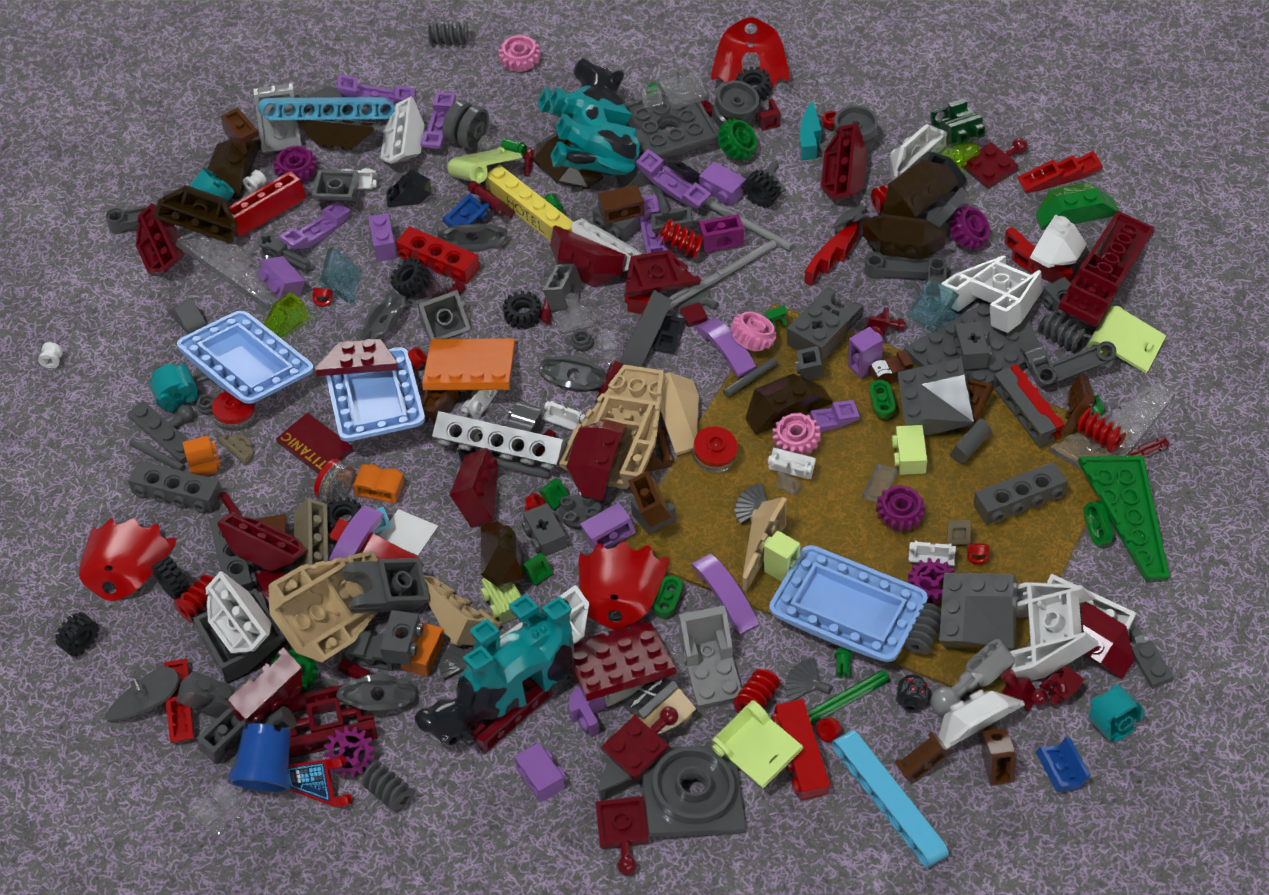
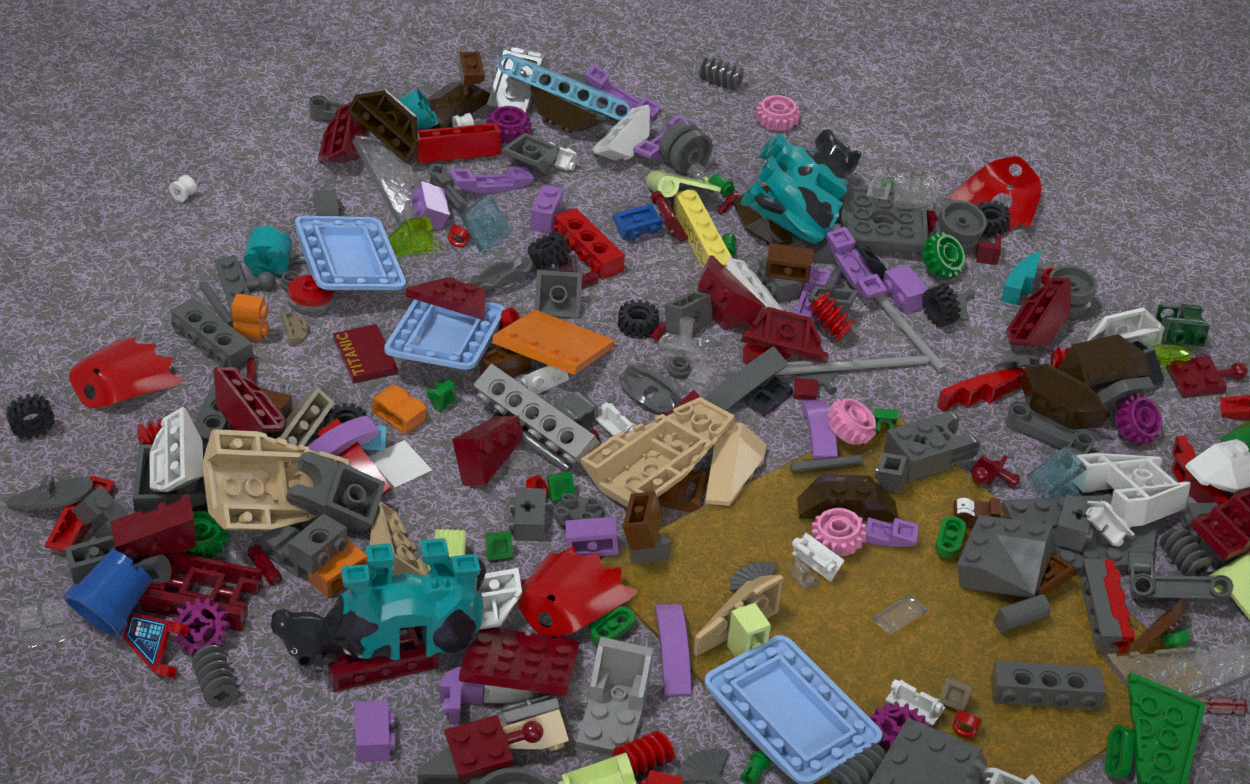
camera: 20 degrees right, 10 degrees down
black tyre [152,556,190,600] -> none
clear piece [314,458,355,505] -> none
dark grey piece [336,674,416,711] -> none
black slope [386,169,431,208] -> none
dark grey piece [437,224,508,253] -> none
dark brown wedge [481,521,524,588] -> none
dark red wedge [566,419,627,502] -> none
red piece [692,426,738,473] -> none
magenta brick [699,214,744,253] -> none
medium lavender brick [848,327,883,379] -> none
magenta gear [875,485,926,532] -> none
yellowish green brick [891,425,927,475] -> none
red piece [1076,407,1126,453] -> none
none -> green tile [427,380,456,413]
none -> white hinge [1086,501,1134,547]

